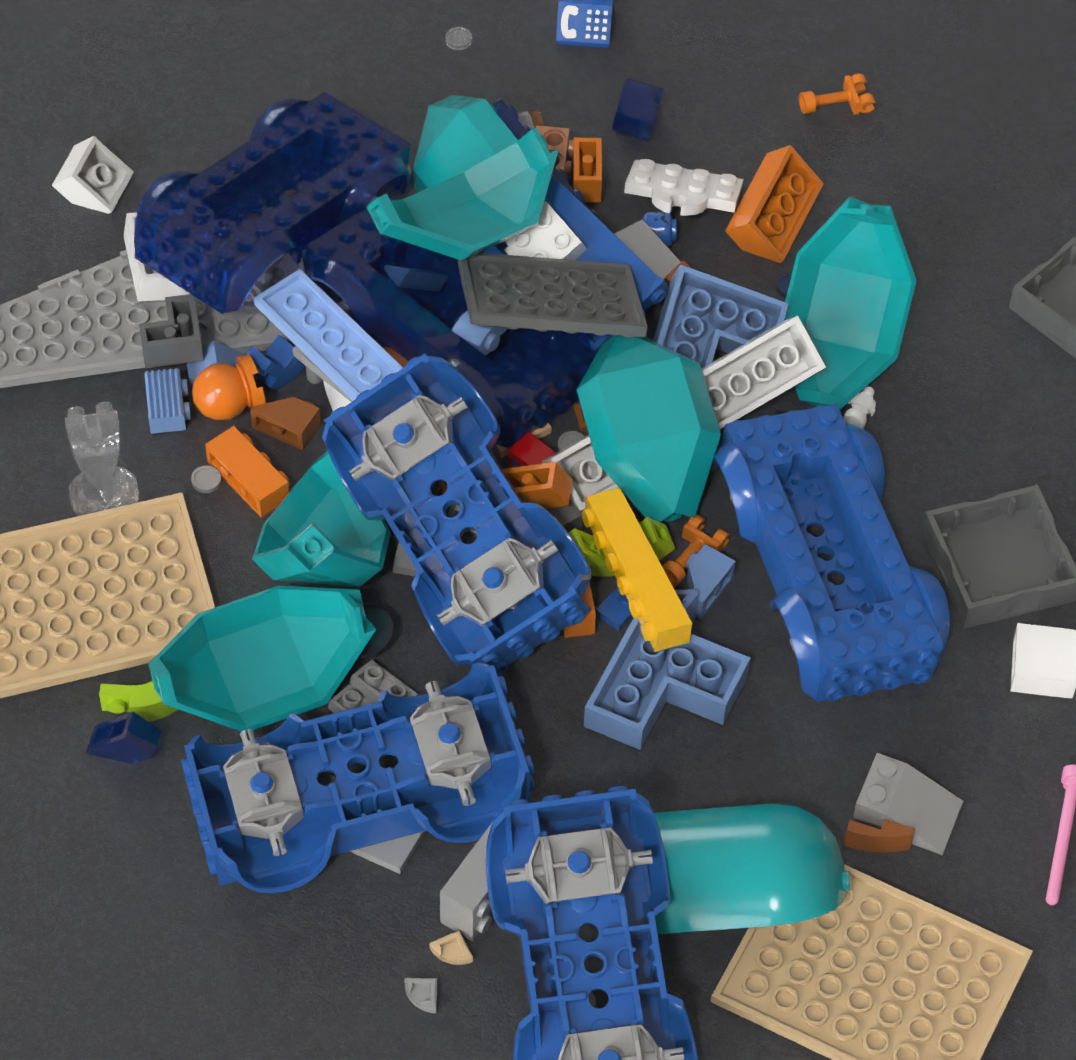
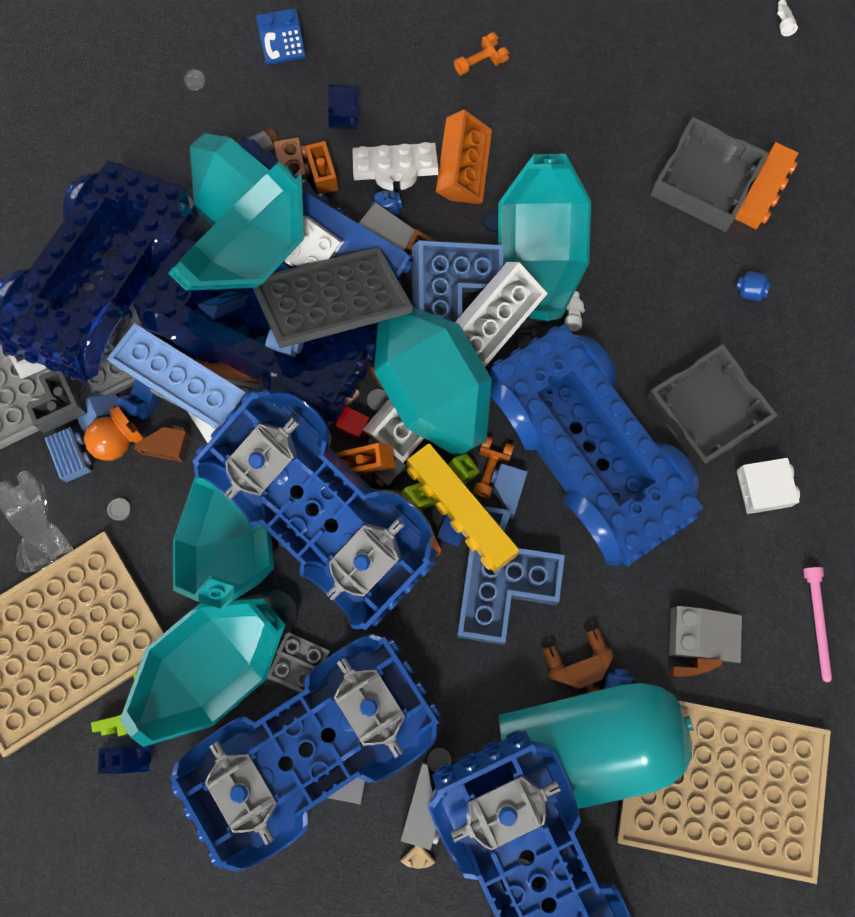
camera: 15 degrees left, 20 degrees up
orange brick [205,426,290,518] -> none
light grey tile [404,978,437,1013] -> none
none -> dark orange connector [542,628,614,694]

